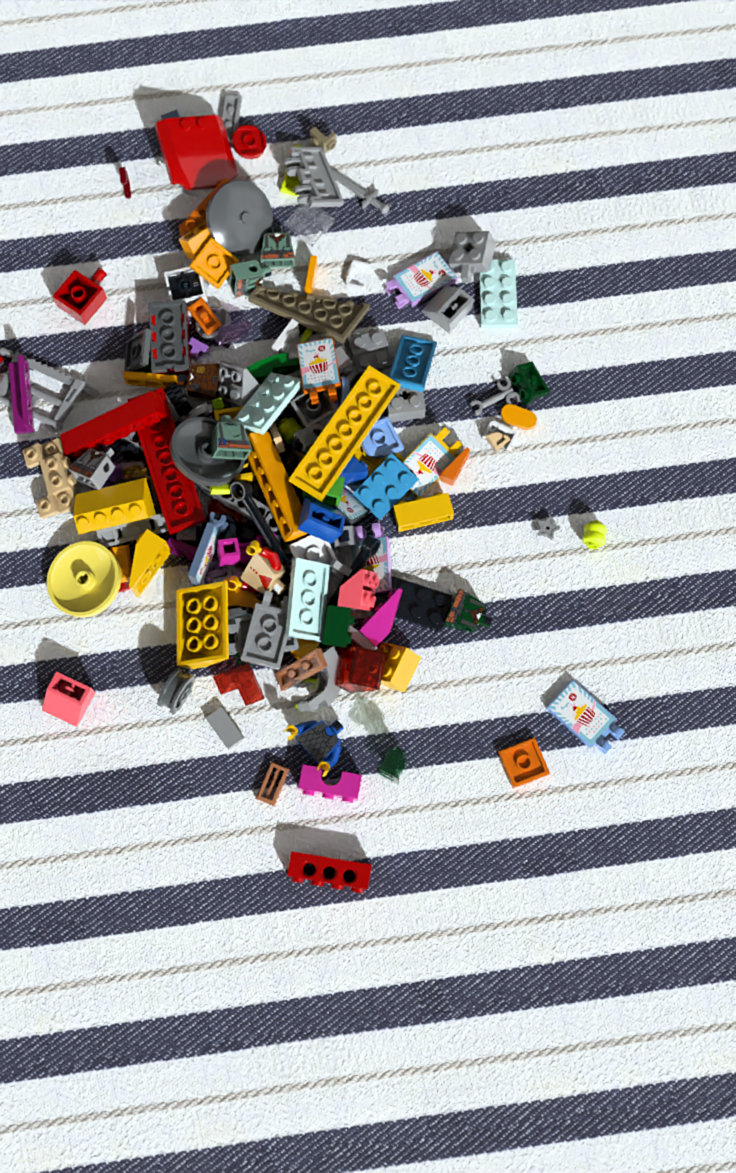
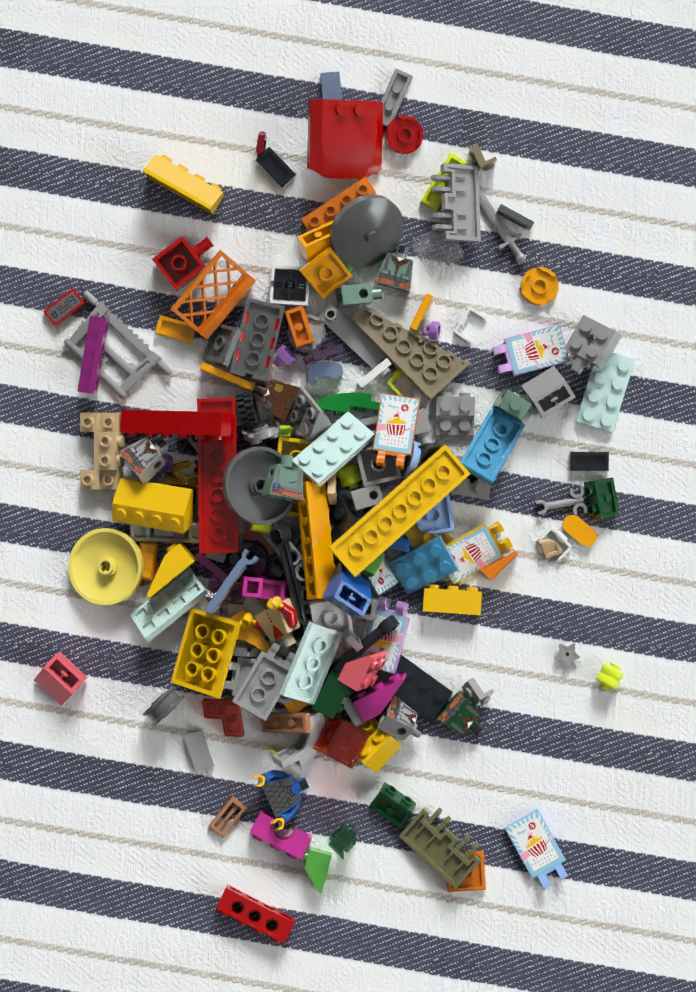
camera: 10 degrees right, 15 degrees up
none -> light aqua plate [130,567,209,642]
none -> yellow slope [143,154,224,215]
none -> light orange tile [155,315,196,344]
none -> orange fence [171,250,256,339]
none -> black tile [256,147,296,188]
none -> bright green slope [302,847,332,893]
none -> sand blue leg [307,362,343,384]
none -> light grey piece [318,303,385,369]
none -> dark green bracket [369,782,416,828]
none -> light grey torso [377,696,424,740]
none -> olive hinge [399,807,481,889]
none -> medium lavender tile [422,321,441,340]
none -> light grey bracket [461,677,494,706]
none -> sand green torso [493,389,533,424]
none -> dark grey tile [497,204,534,231]
none -> light orange tile [520,267,559,306]
none -> black tile [570,452,609,471]

